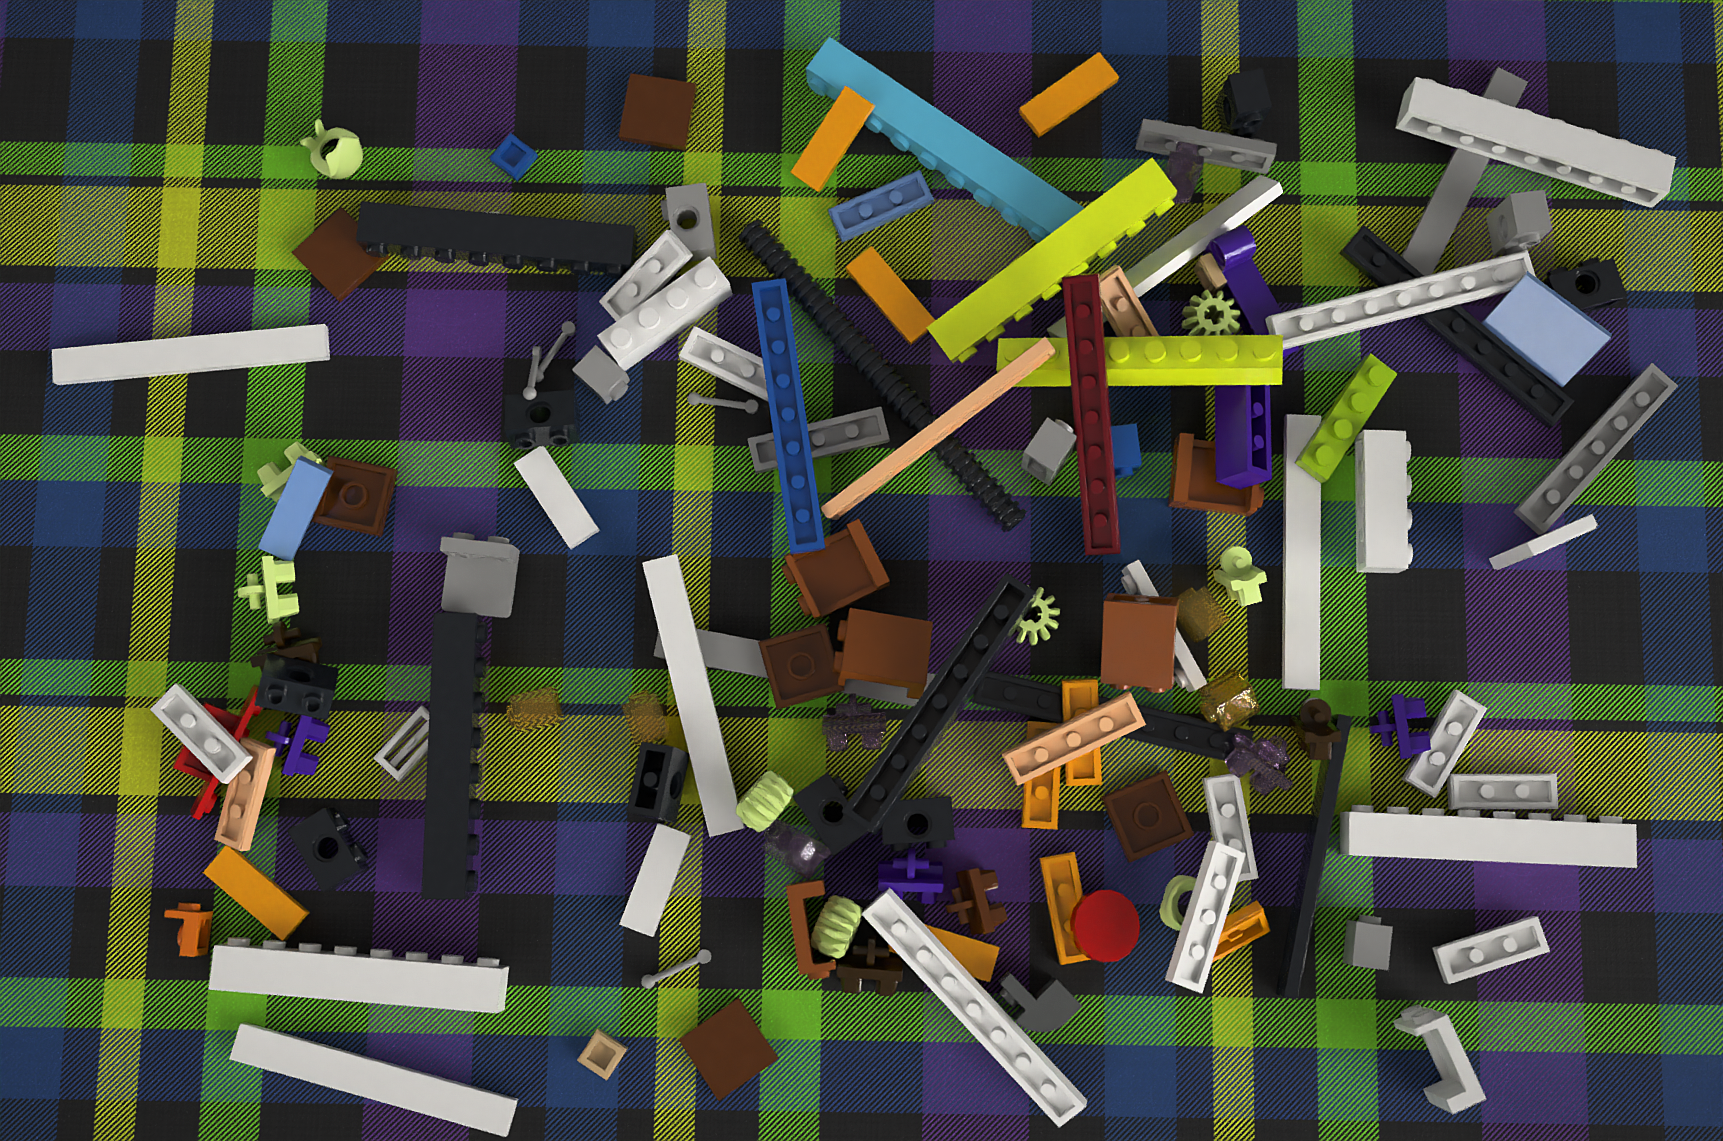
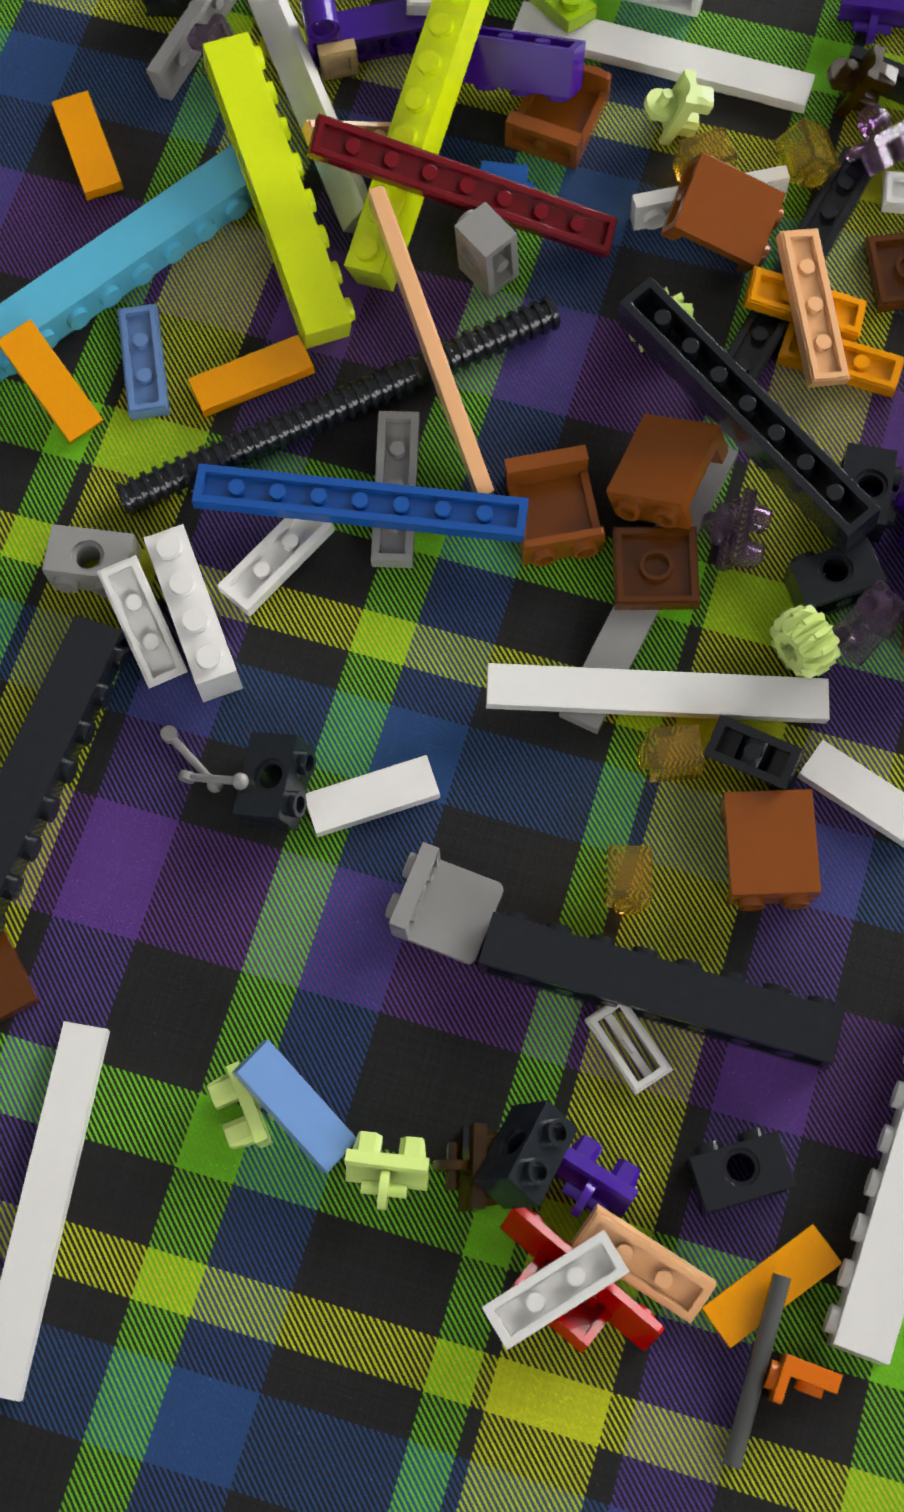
camera: 70 degrees left, 10 degrees down
reddish brown tile [312,455,398,537] -> none
light grey brick [572,345,630,405] -> none
light grey hinge [687,392,758,414] -> none
yellowish green gear [1181,290,1241,336] -> none
none -> dark orange panel [719,789,821,911]
none -> dark grey bar [722,1273,791,1469]

